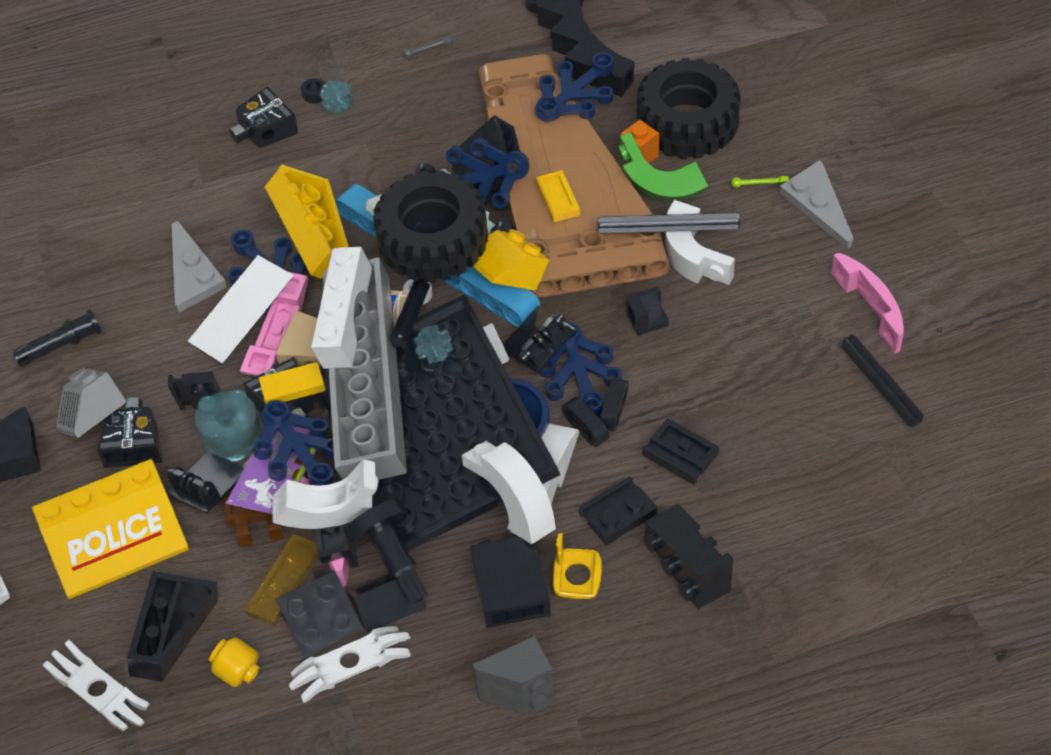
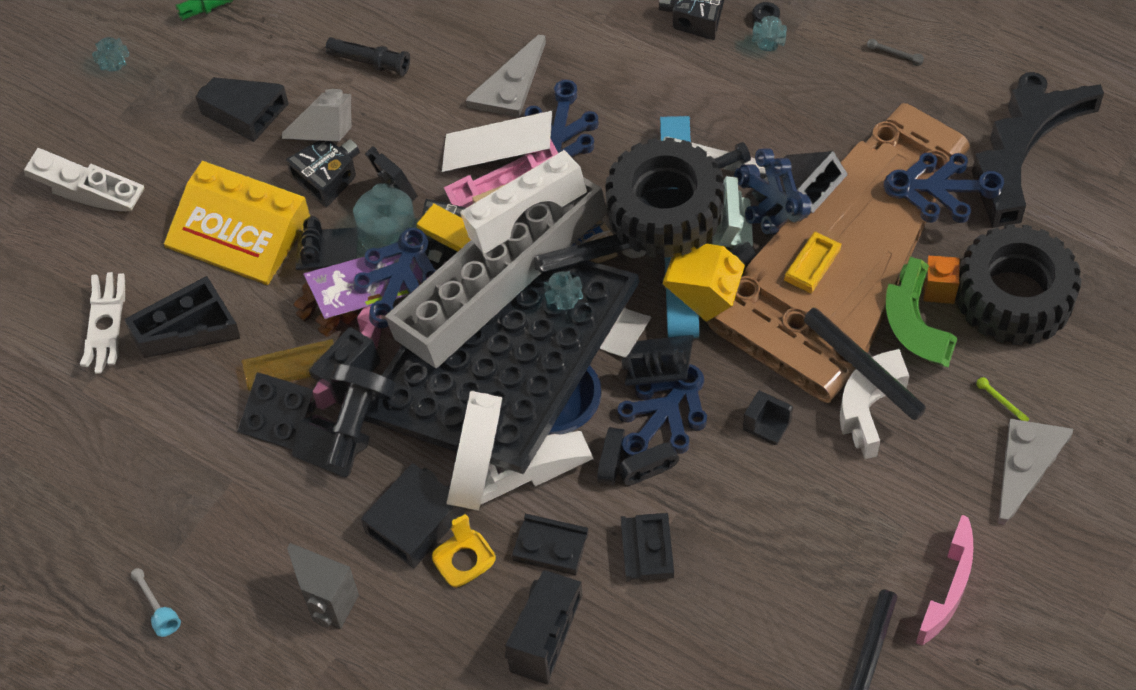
camera: 50 degrees right, 5 degrees up
yellow head [209,637,261,687] -> none
yellow wedge [265,165,349,278] -> none
white arch [273,459,378,529] -> none
white piece [289,626,411,703] -> none

